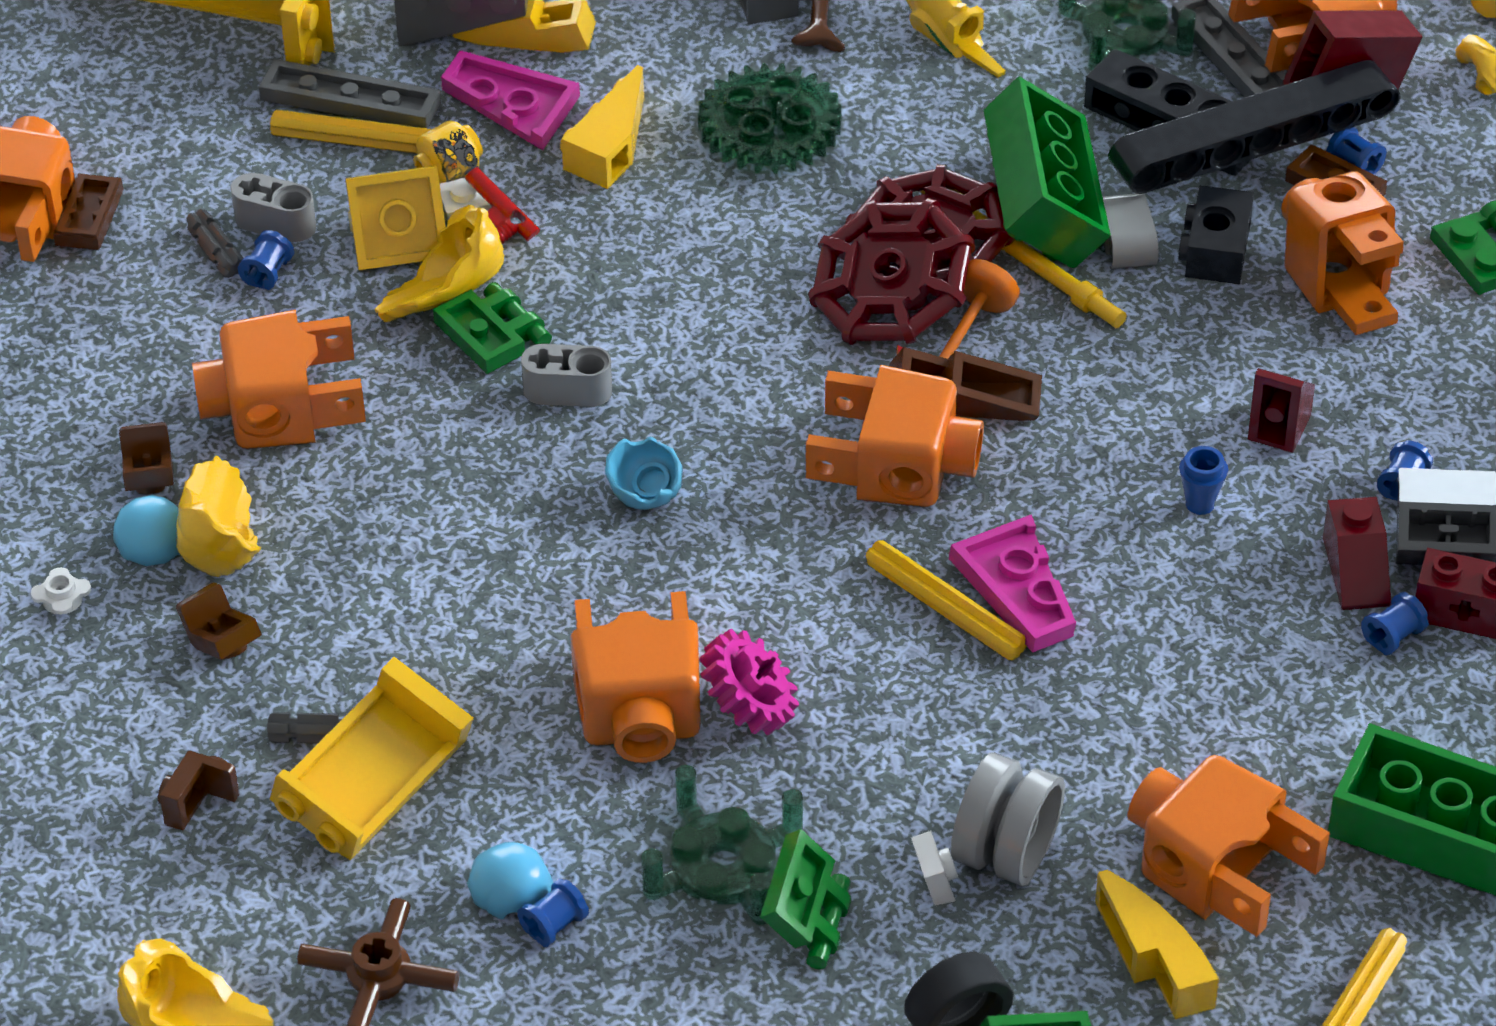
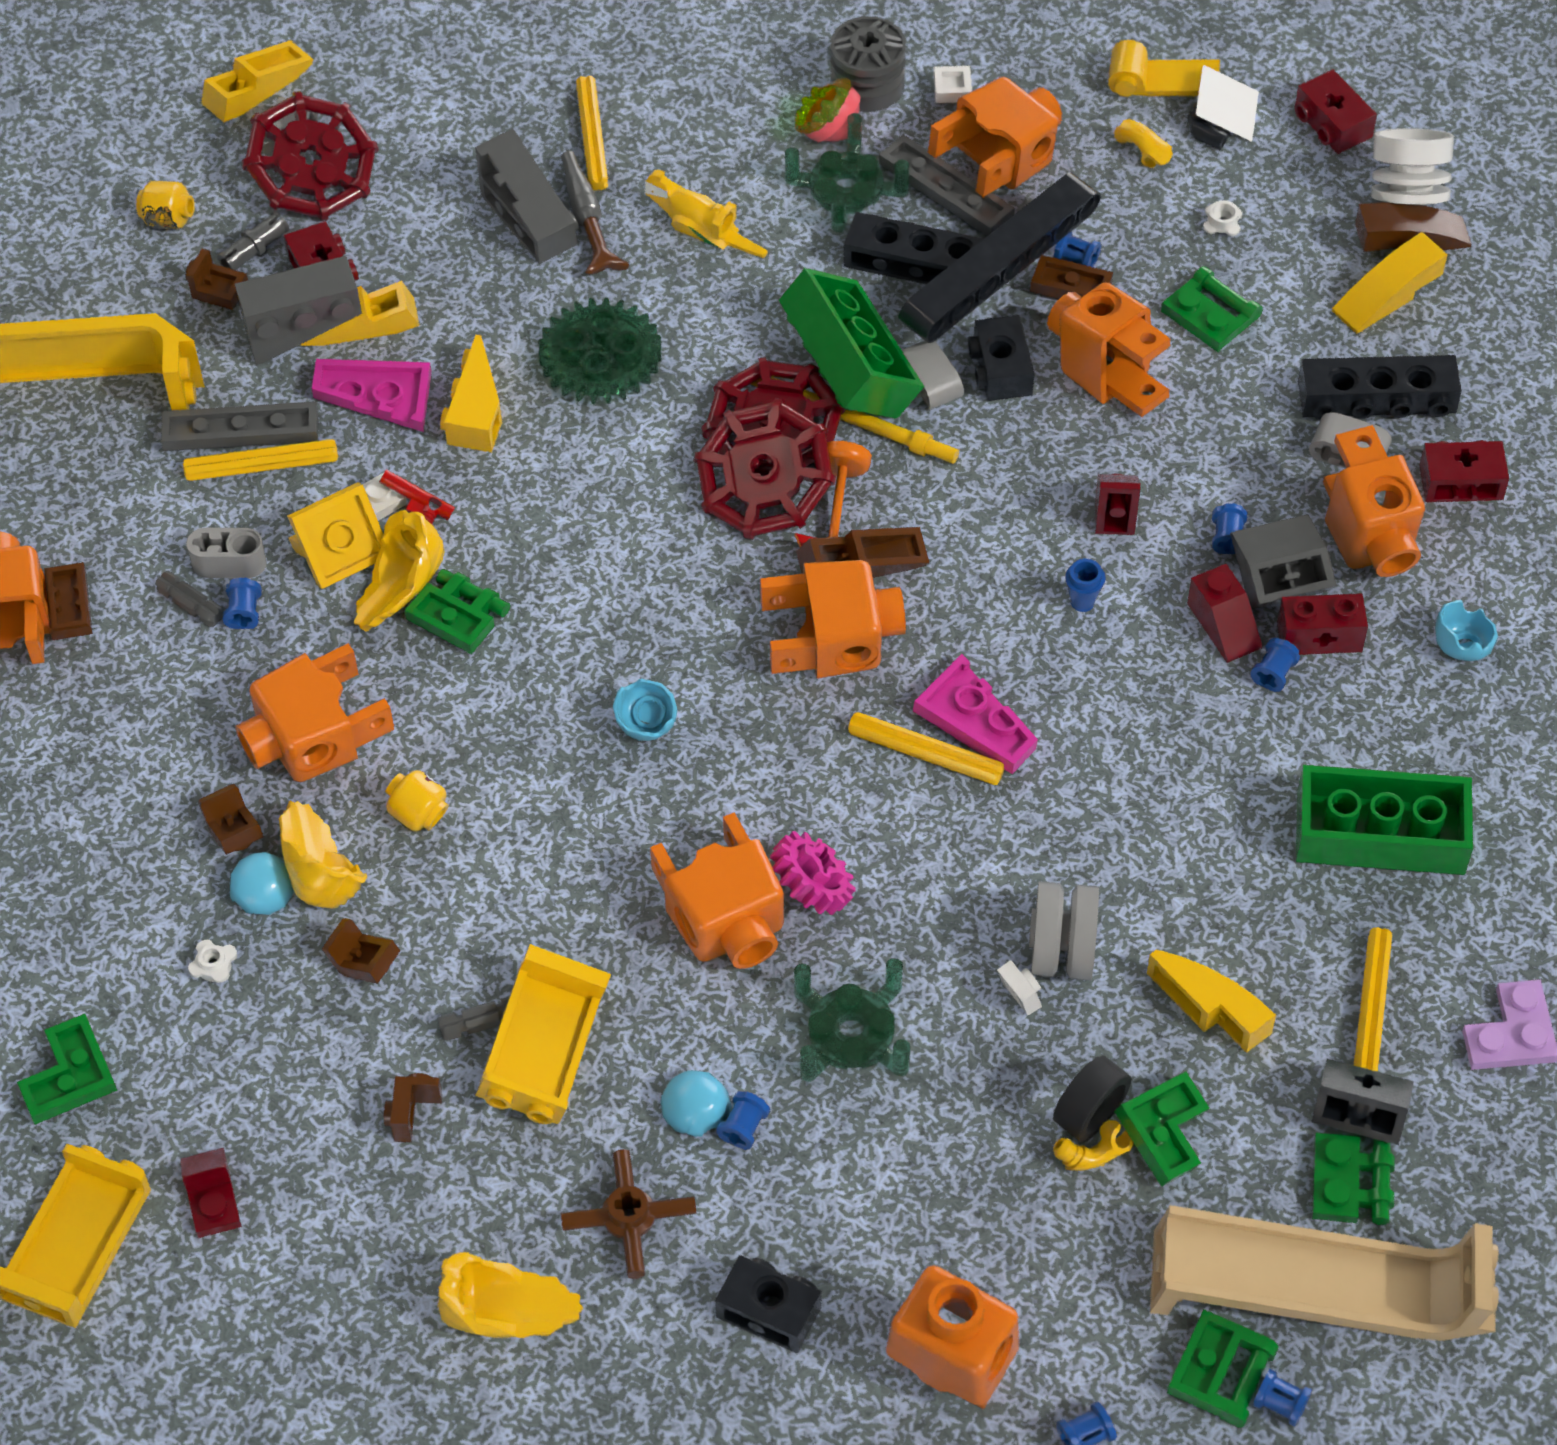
camera: 20 degrees left, 10 degrees up
head [413,120,483,183] -> none
light grey beam [521,344,613,407] -> none
green plate [760,829,851,970] -> none
orange piece [1128,755,1330,937] -> none
dark red brick [1282,10,1423,90] -> none
none -> yellow head [385,770,449,832]

